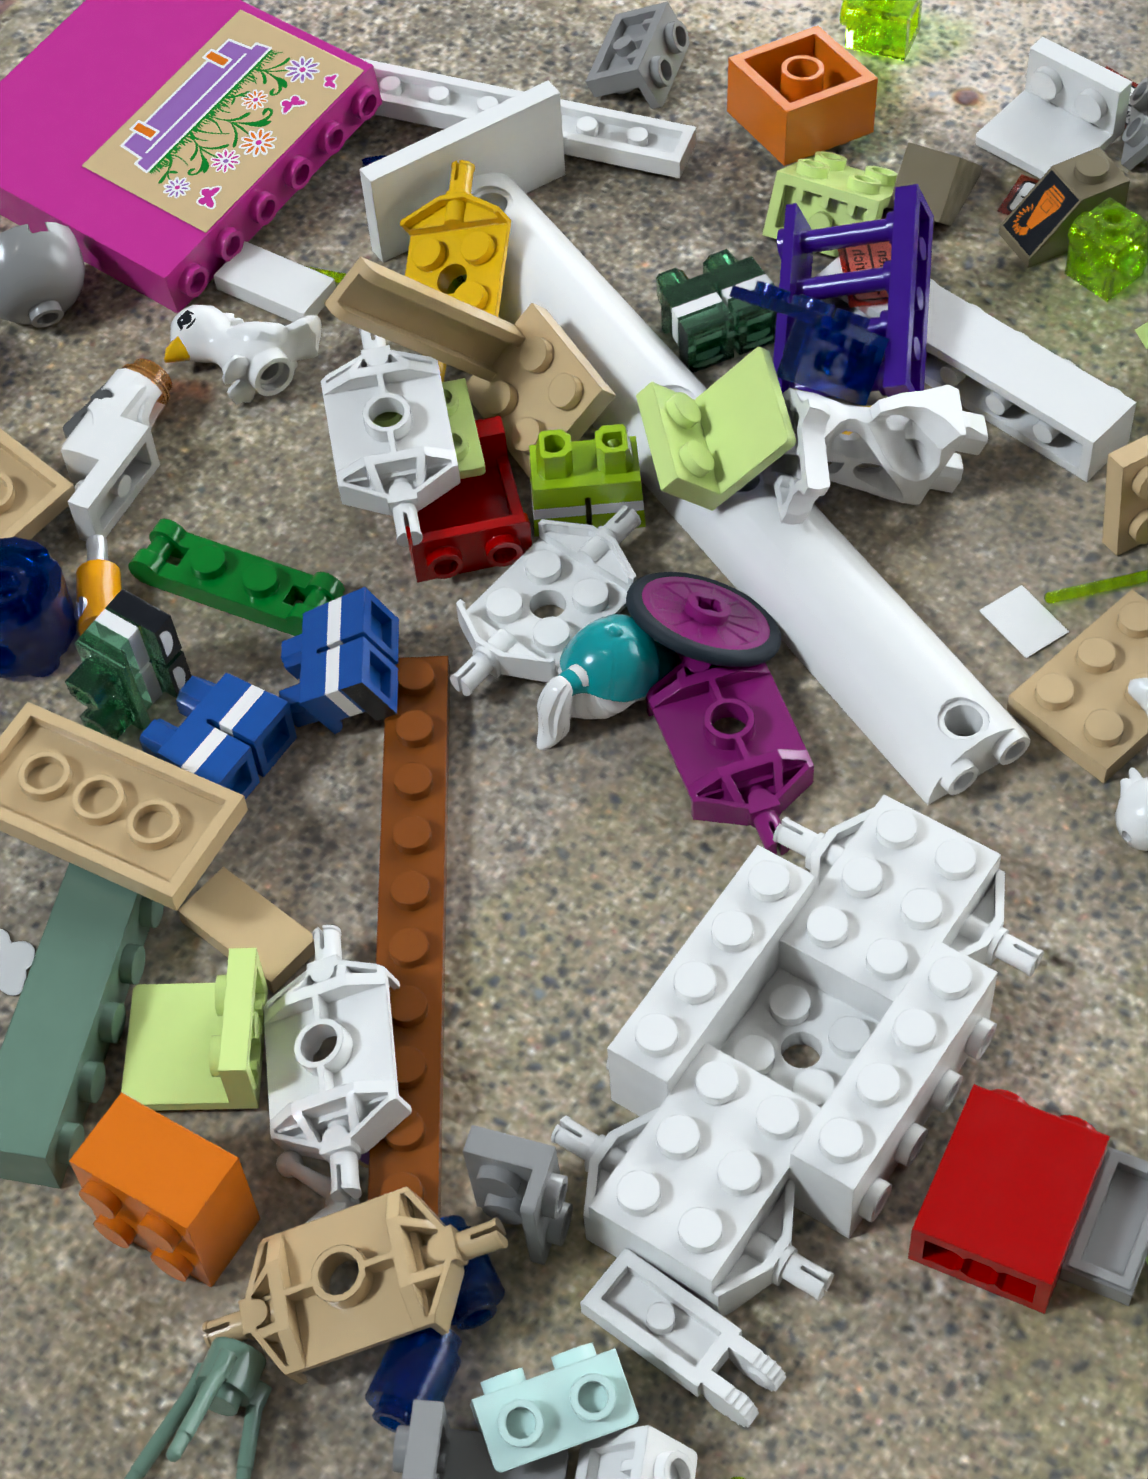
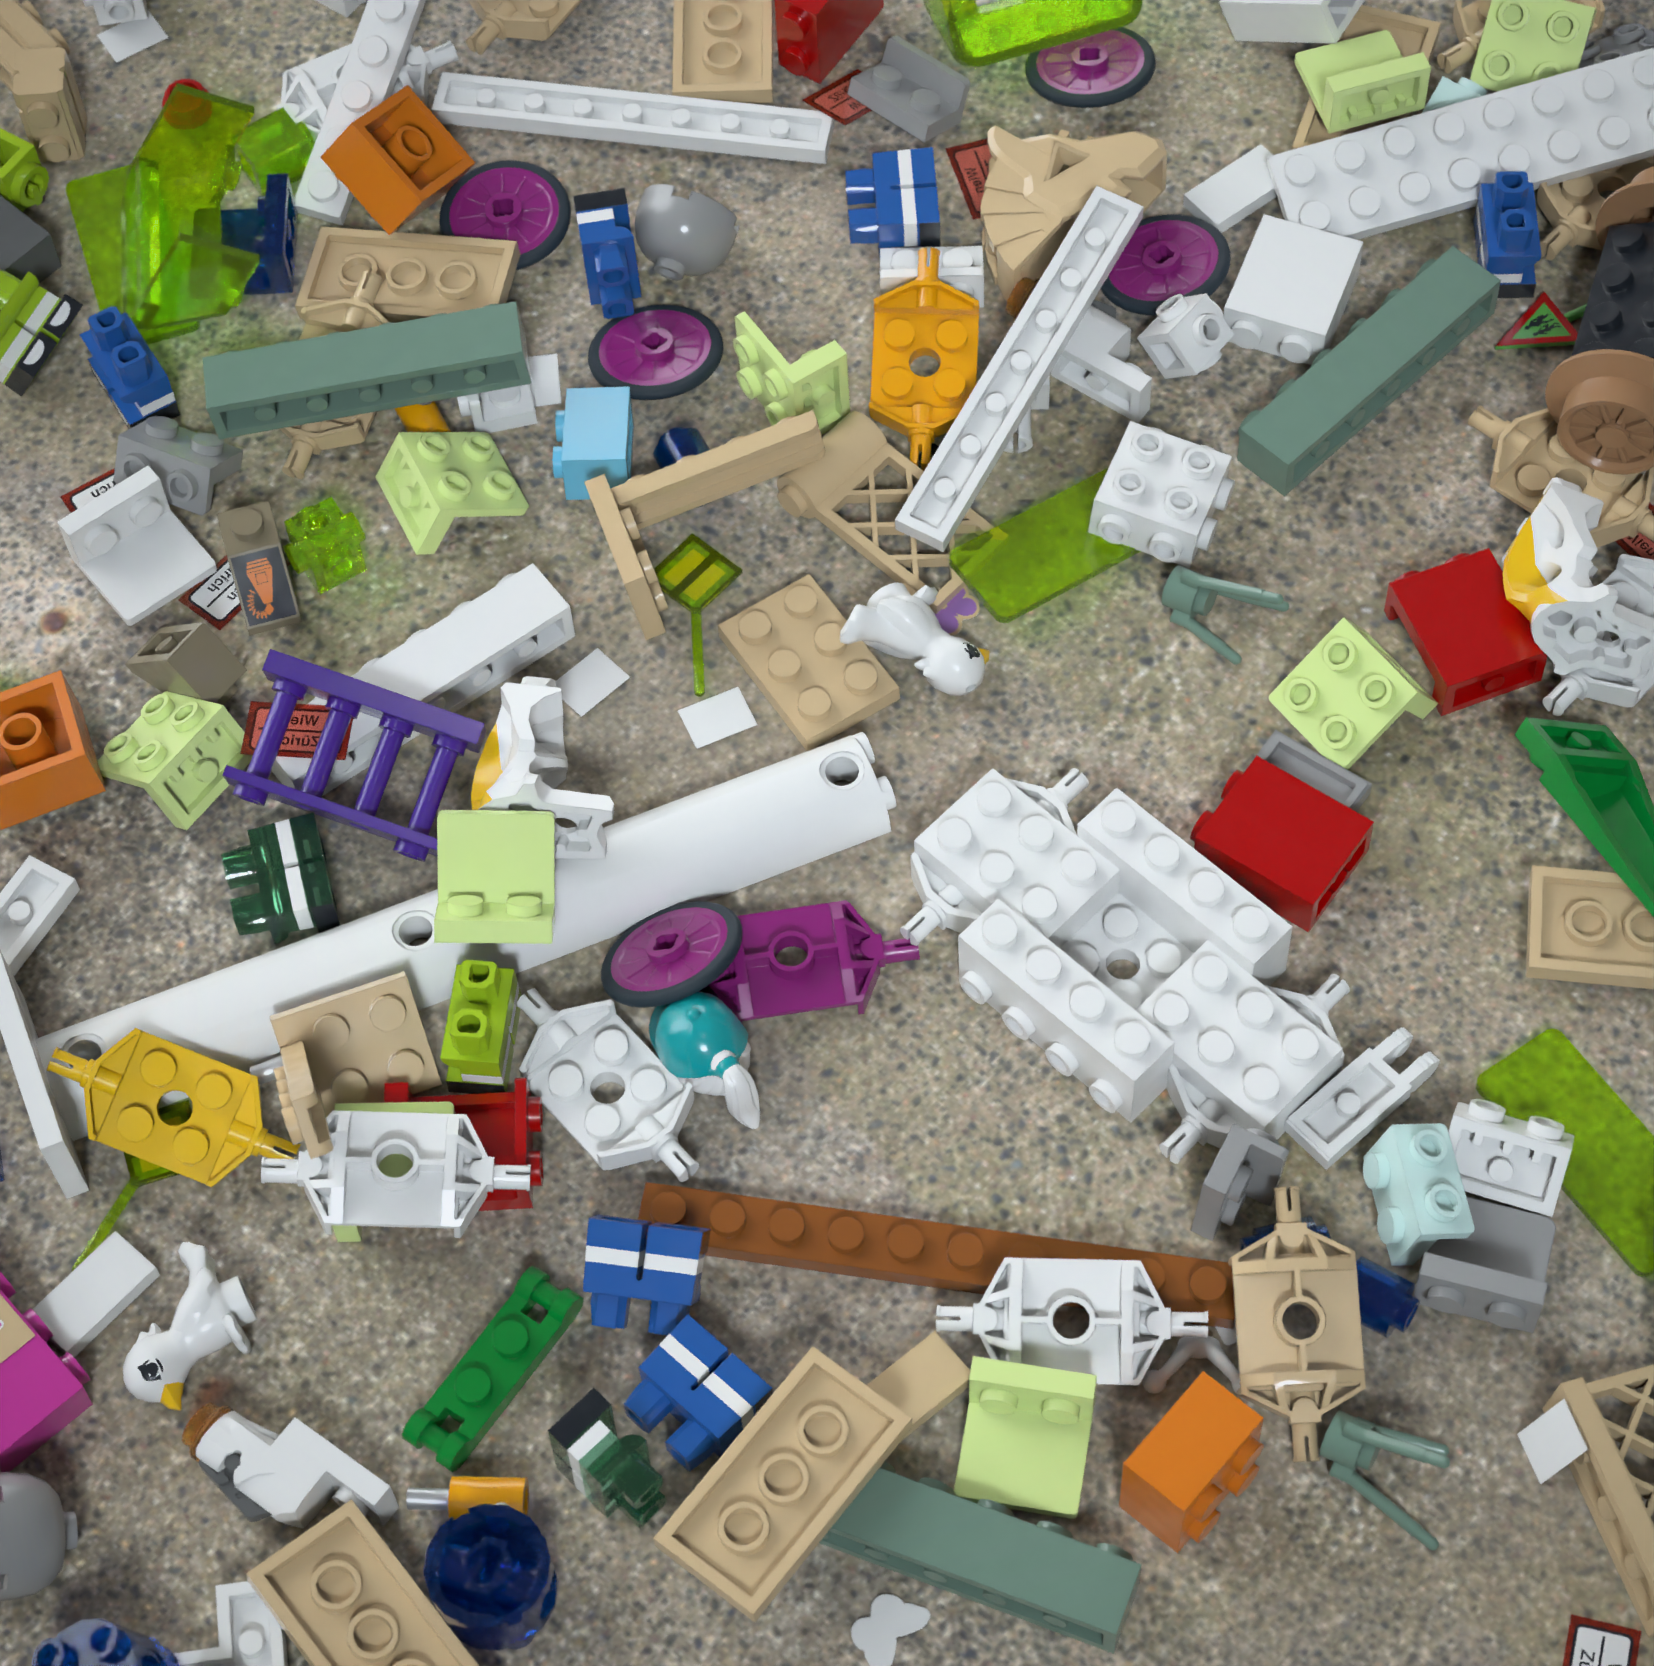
camera: 80 degrees left, 5 degrees up
clear blue bracket [729,280,889,406] -> none
none -> white sticker [556,648,630,717]

